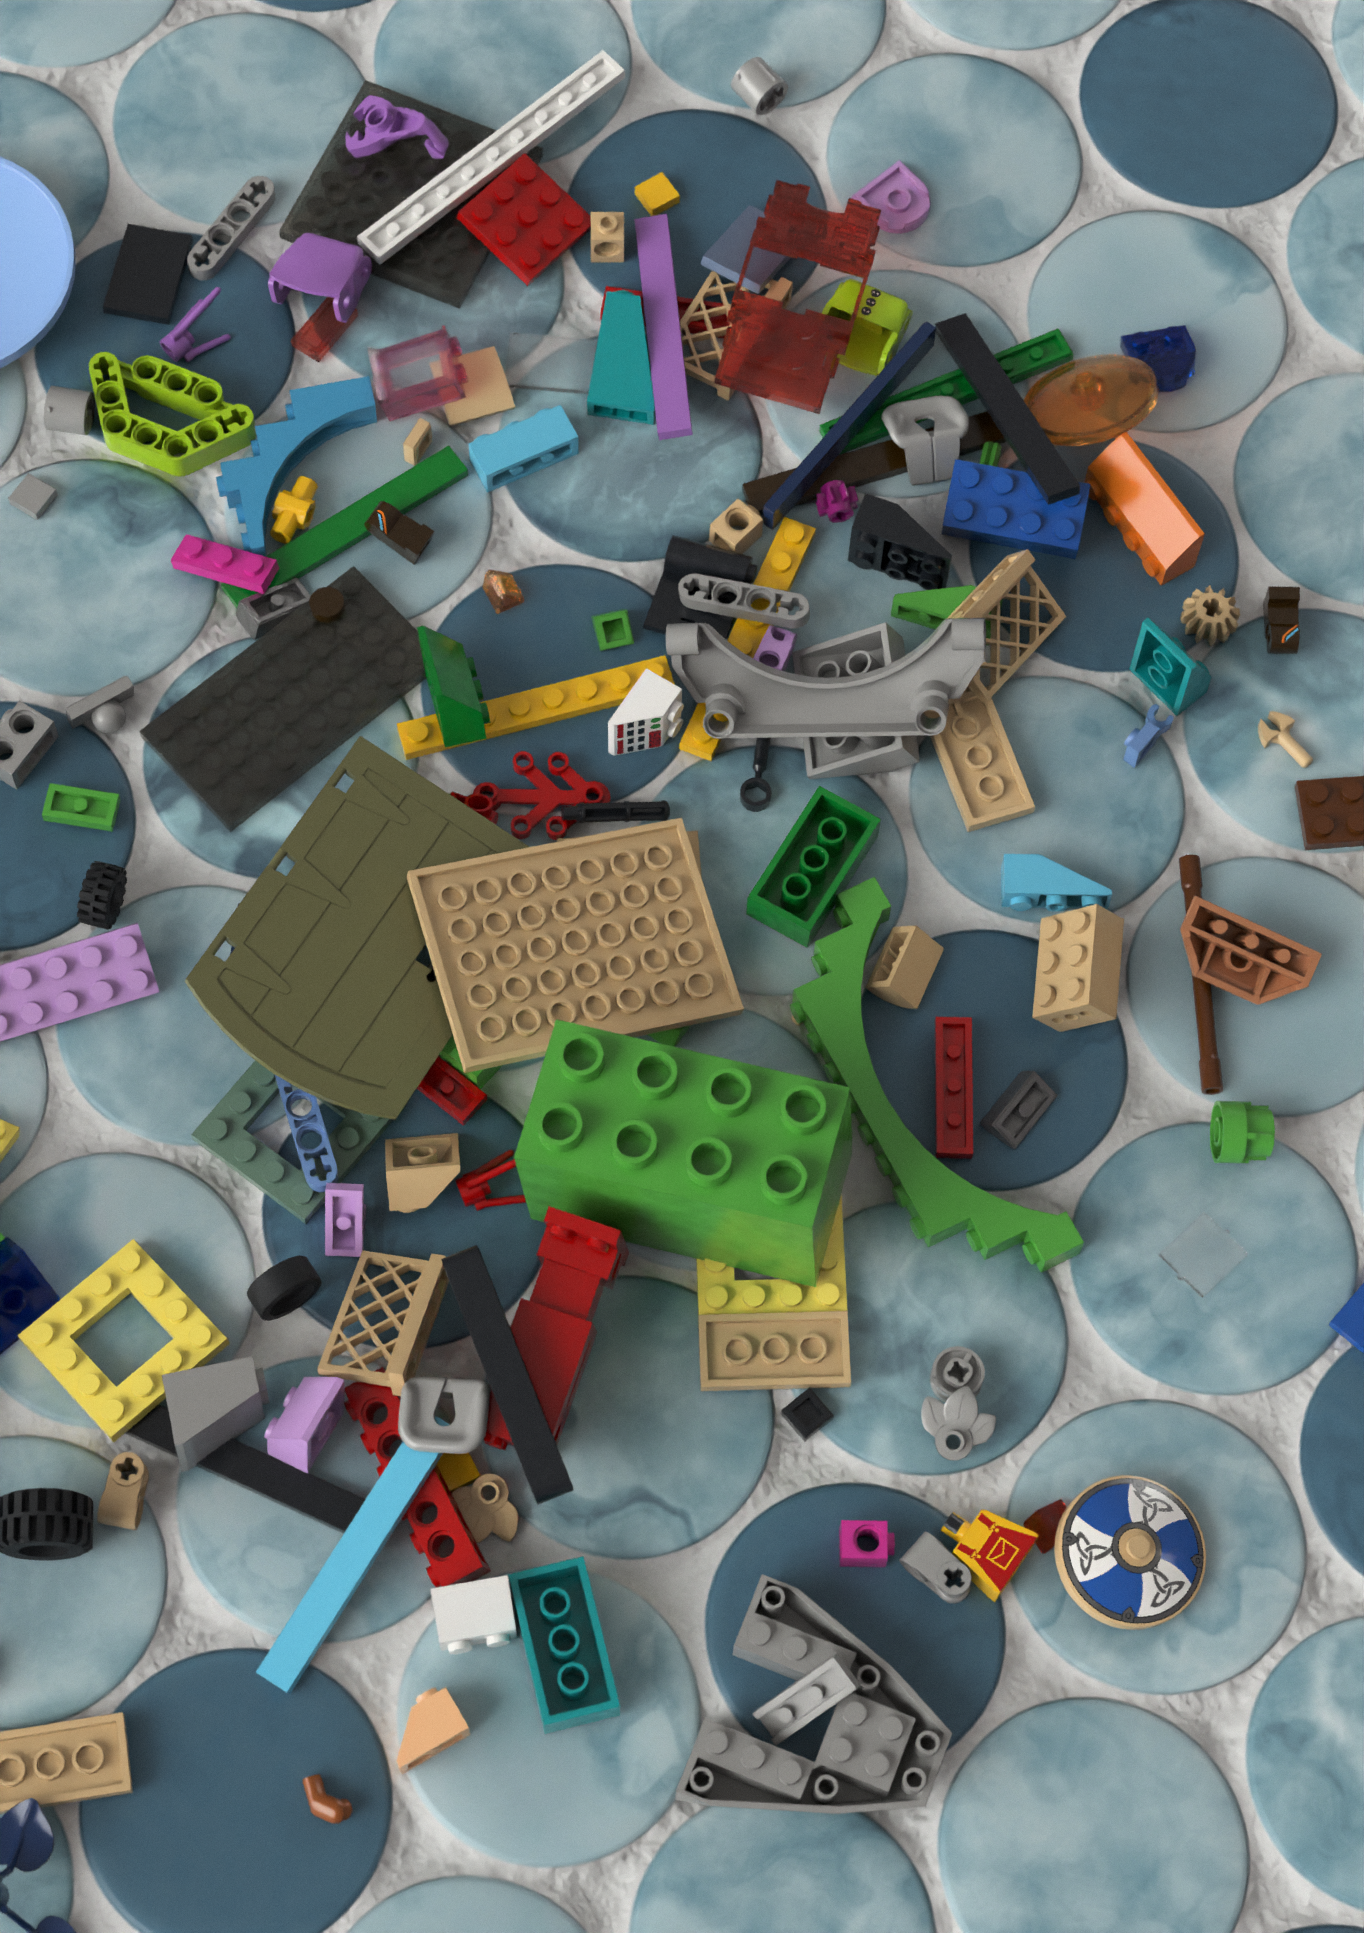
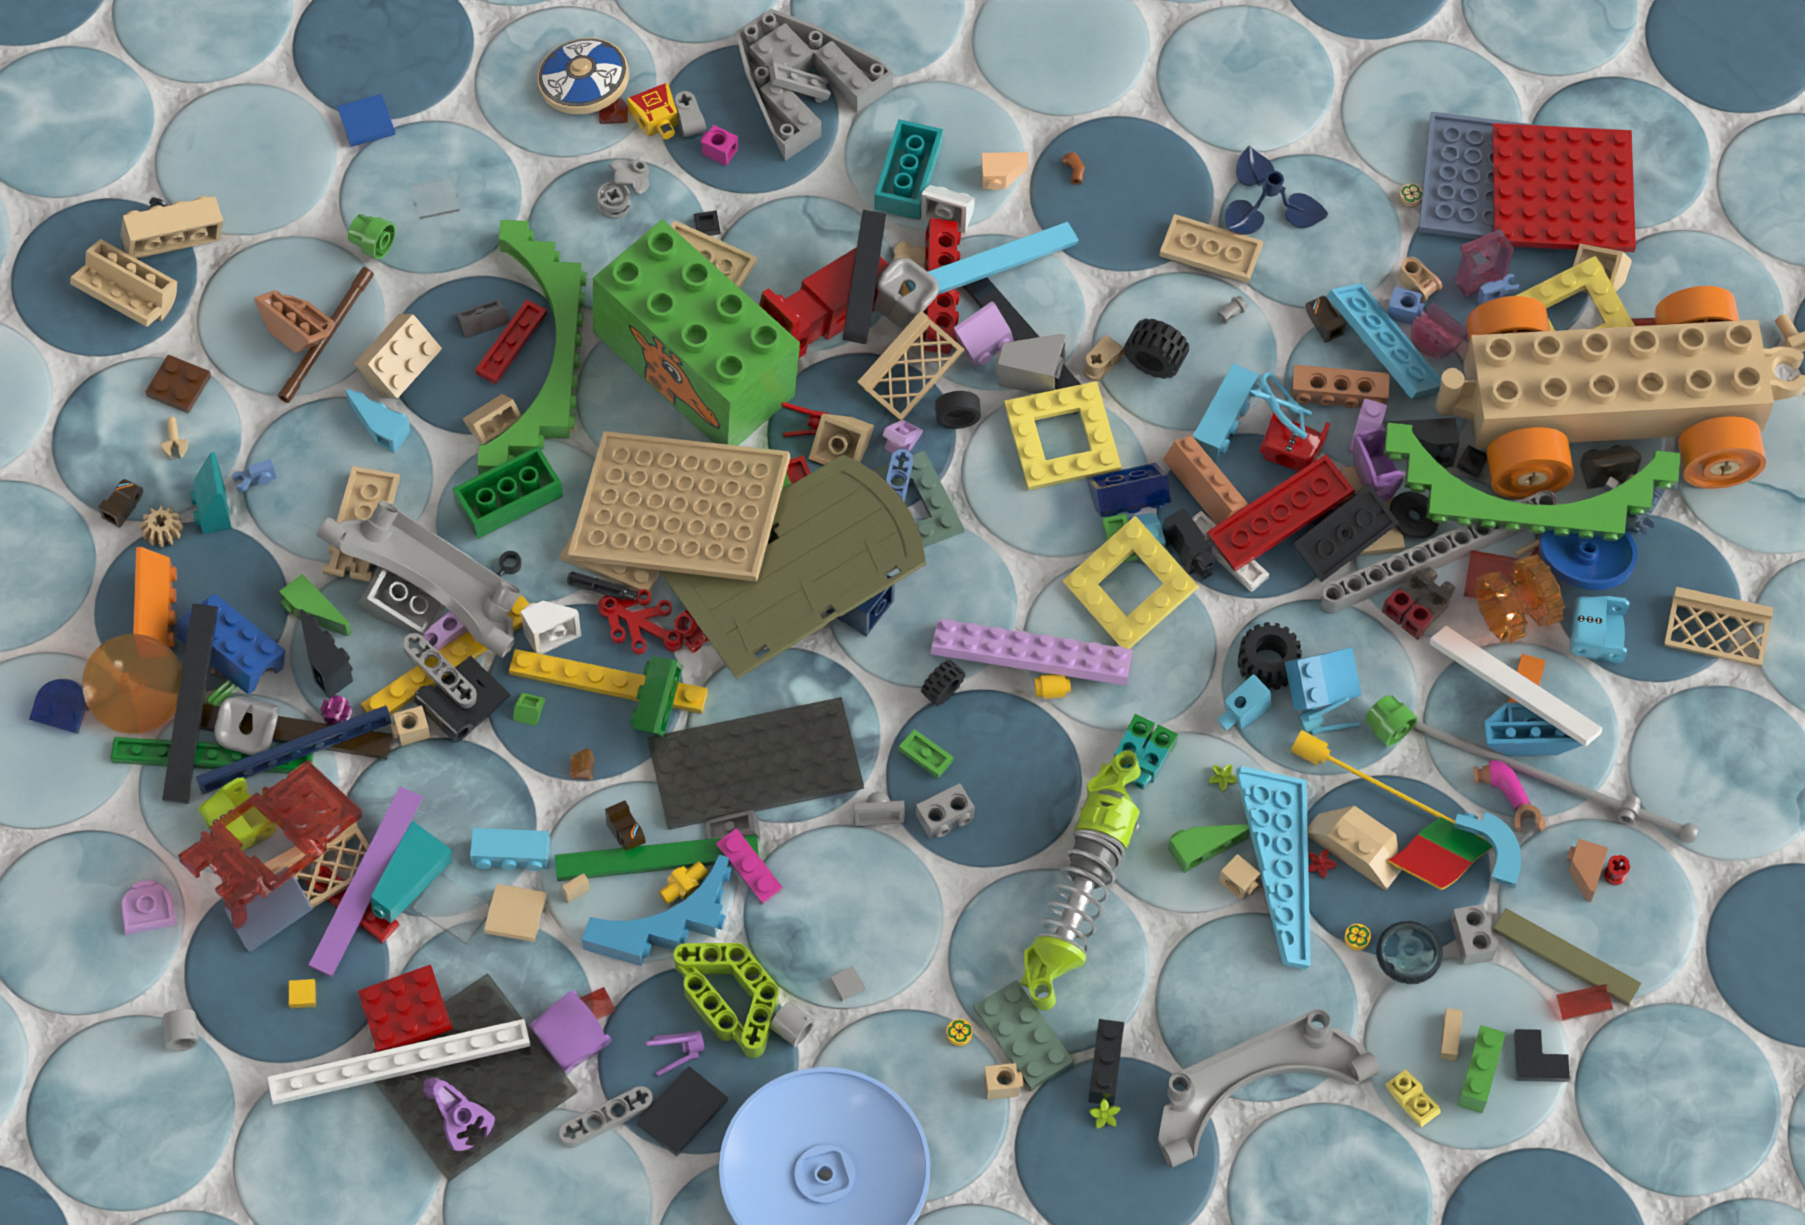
camera: 150 degrees left, 5 degrees down
dark brown tile [309,587,345,623] -> none
clear pink window [367,325,468,421] -> none
tan brick [591,212,624,262] -> none
tan fence [929,549,1066,702] -> none

